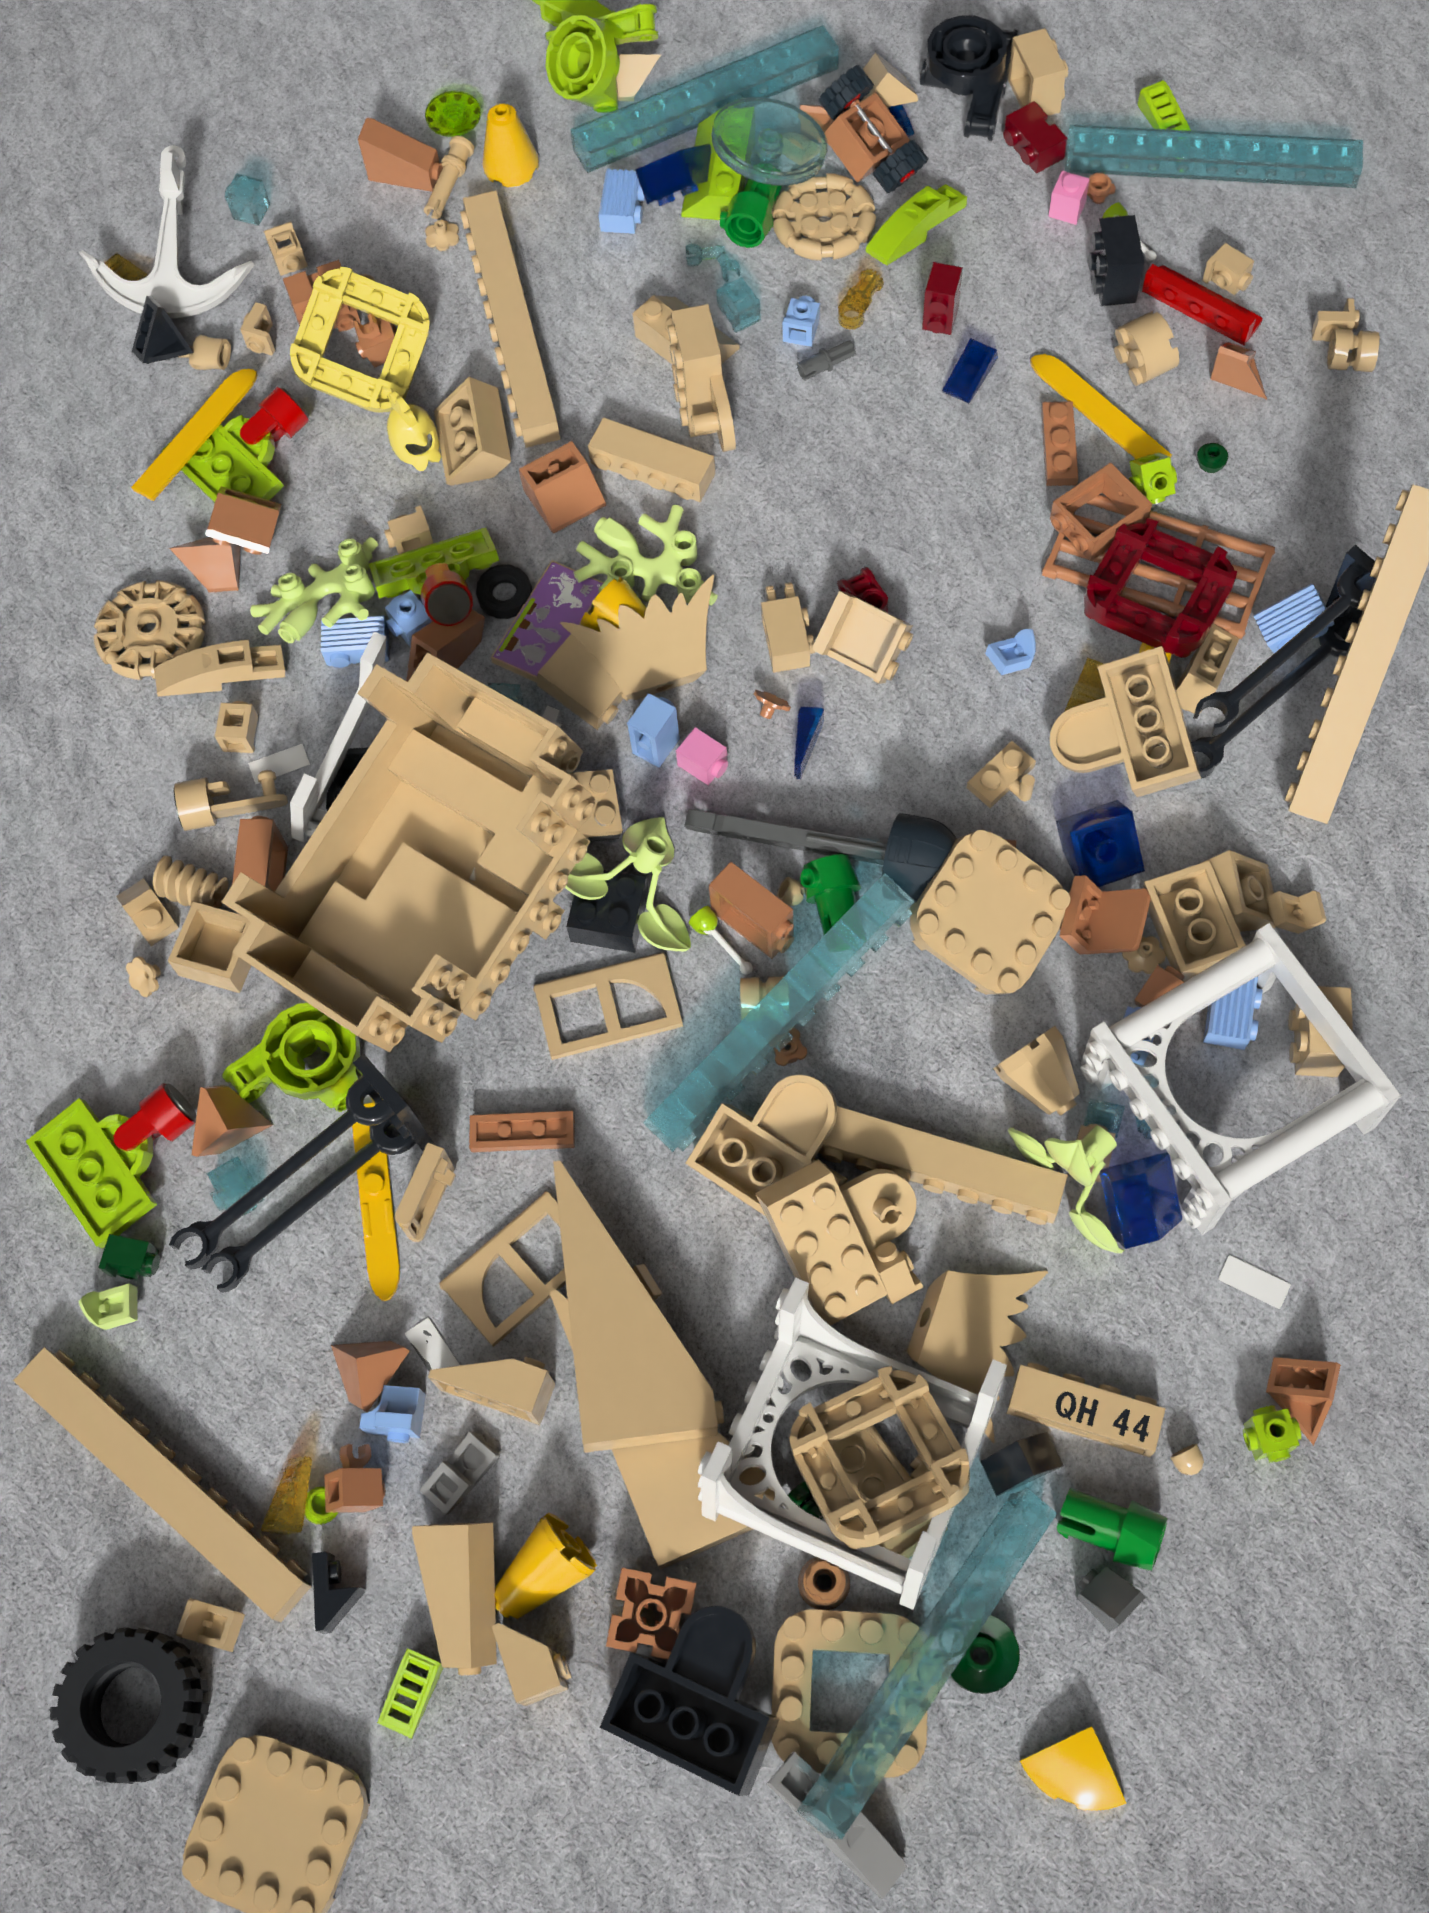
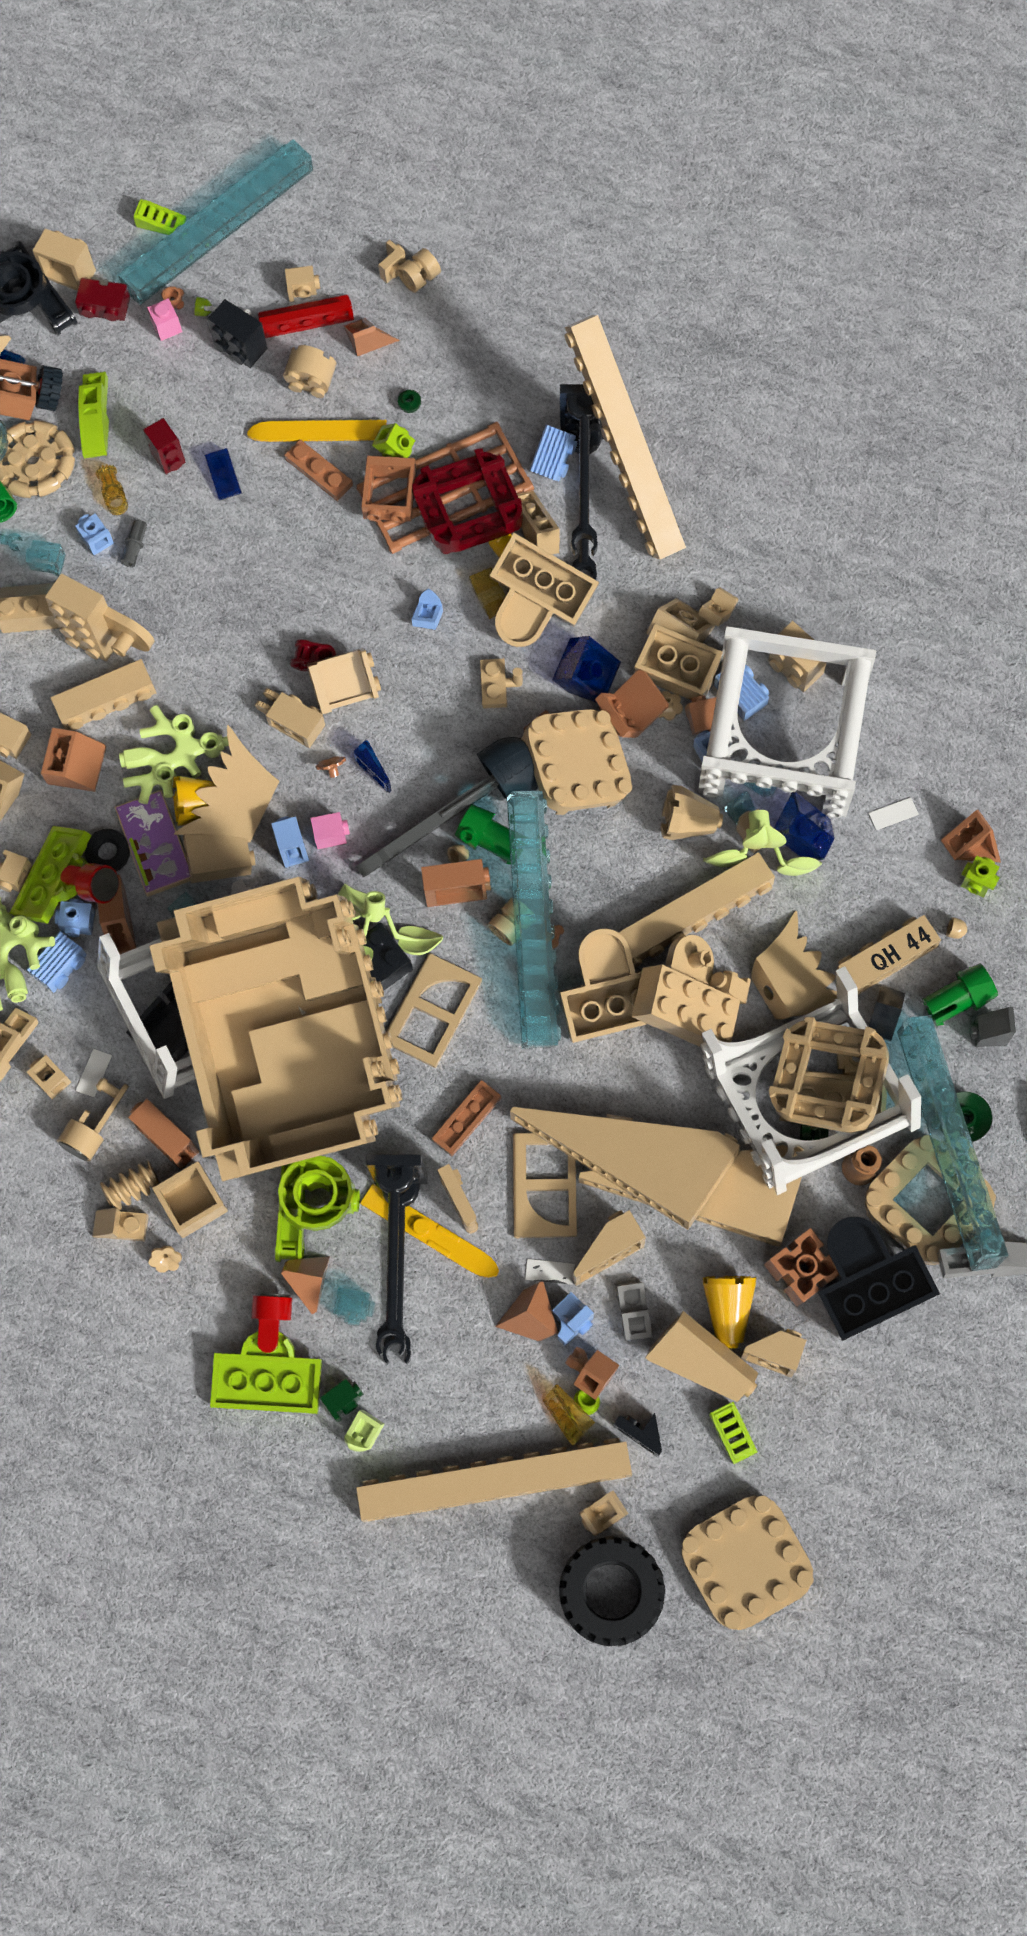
camera: 50 degrees left, 5 degrees up
hinge [688,905,753,975] -> none

